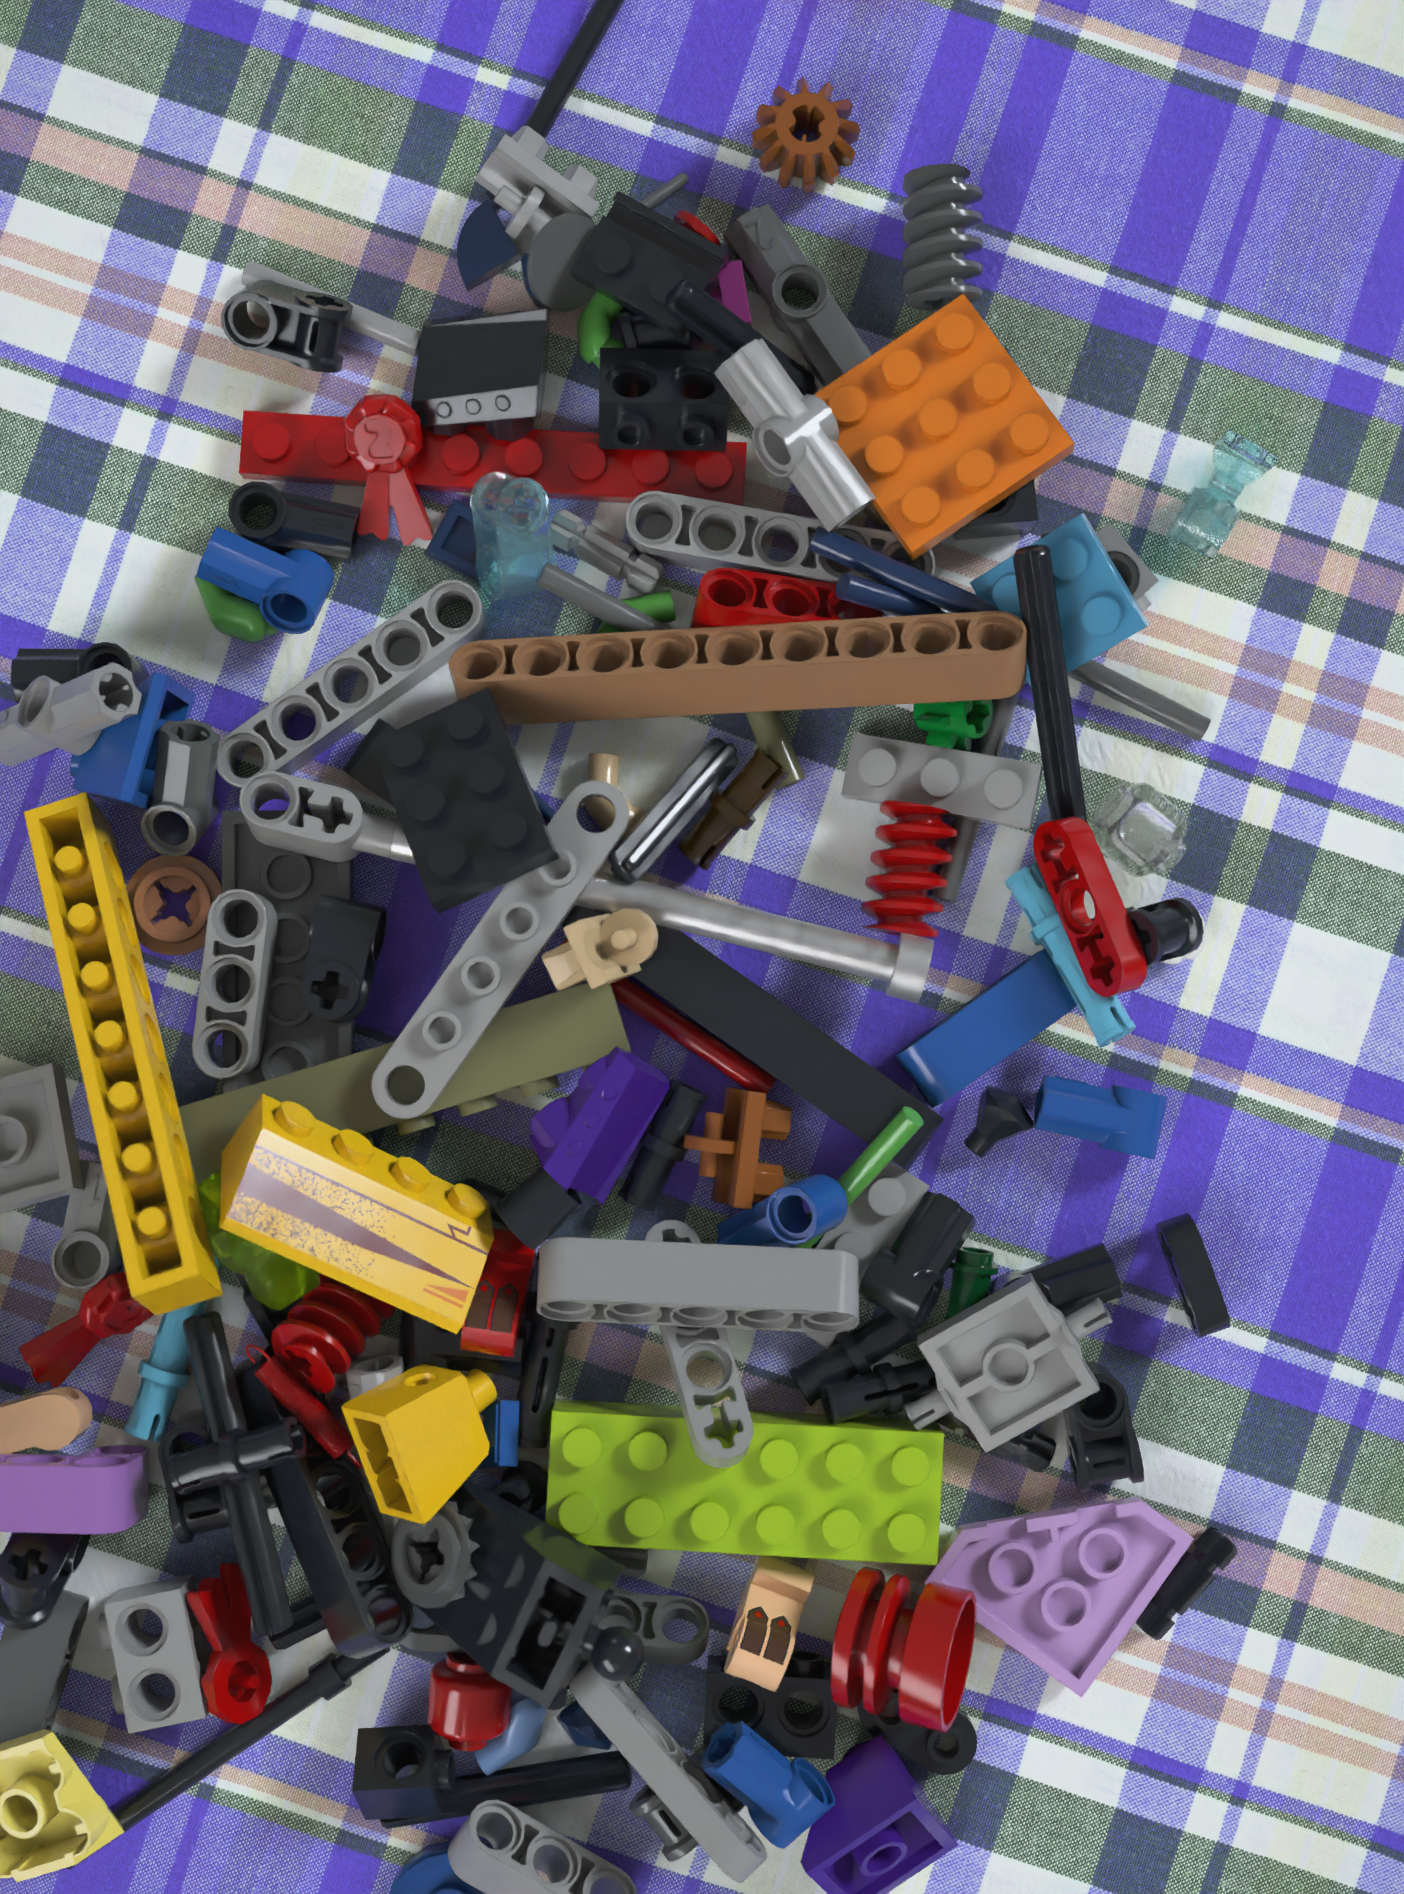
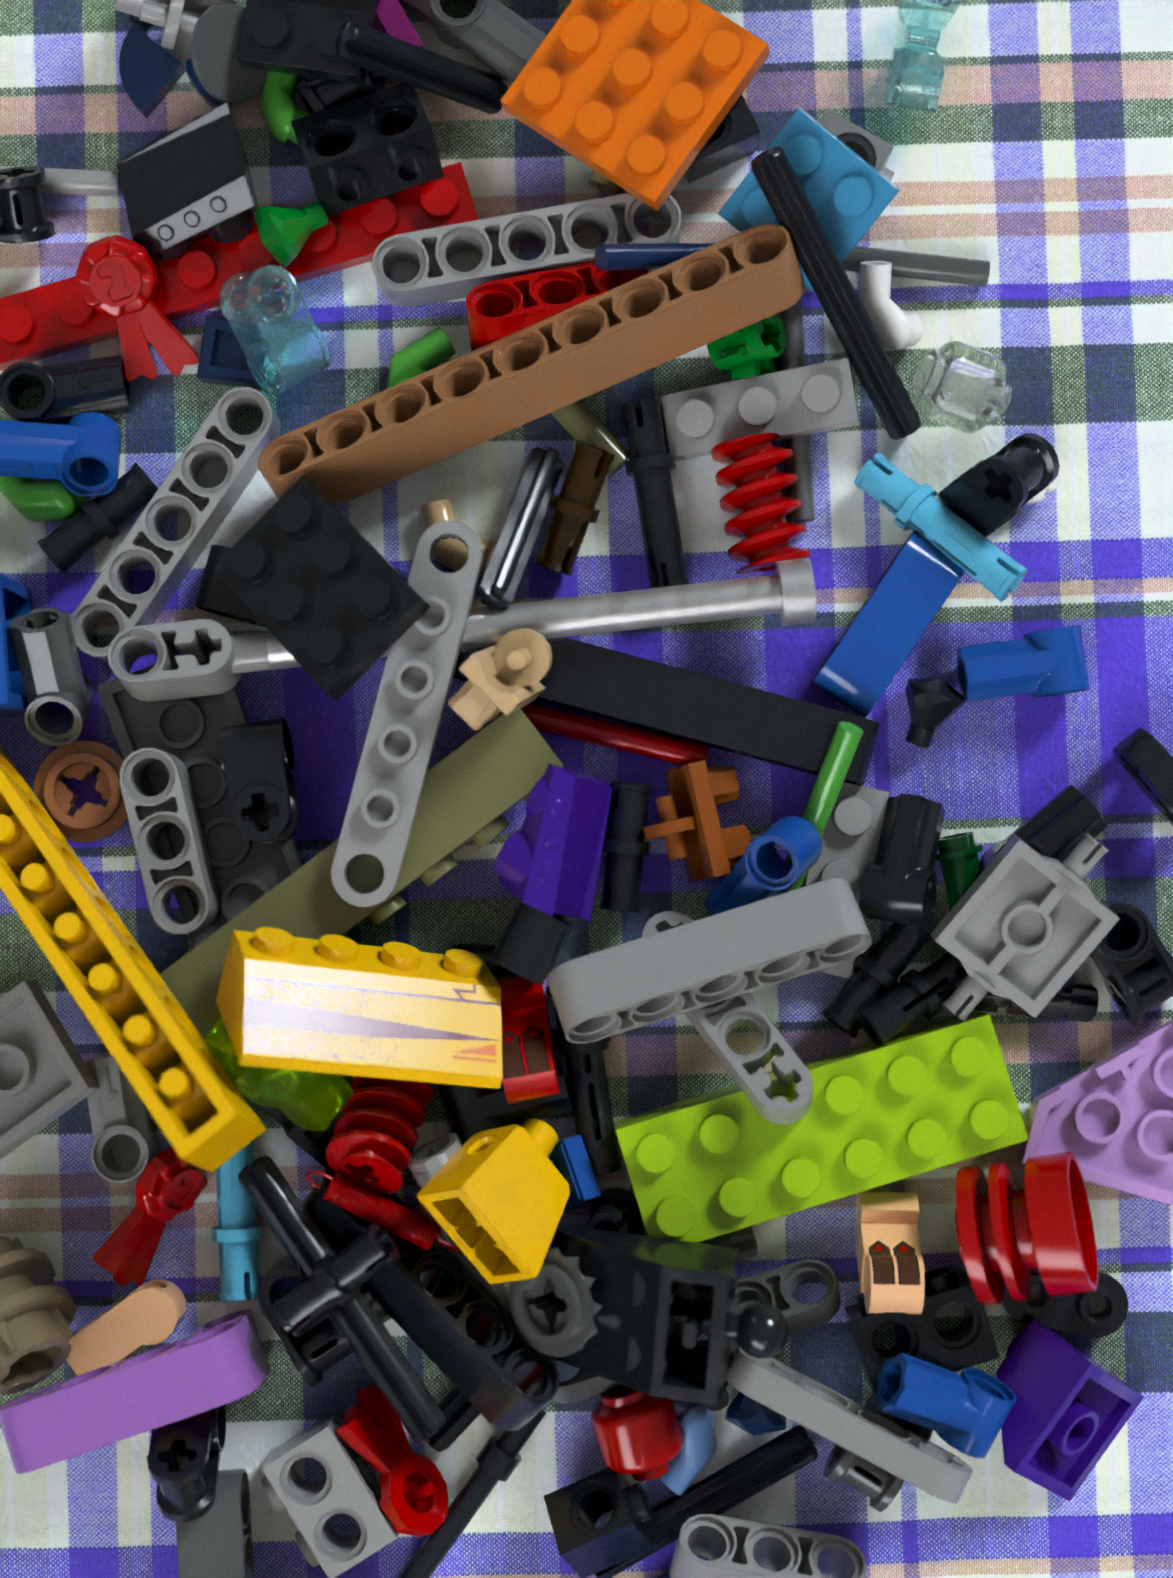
camera: 15 degrees left, 0 degrees up
dark grey bar [536,562,673,632] -> none
light grey axle [546,509,665,595] -> none
light grey piece [714,338,876,532] -> none
dark blue bar [808,526,996,613] -> none
red beam [1033,817,1147,997] -> none
none -> black pin [37,463,158,574]
none -> green rock [255,201,328,267]
none -> black pin [621,398,689,589]
none -> white arm [859,261,924,350]

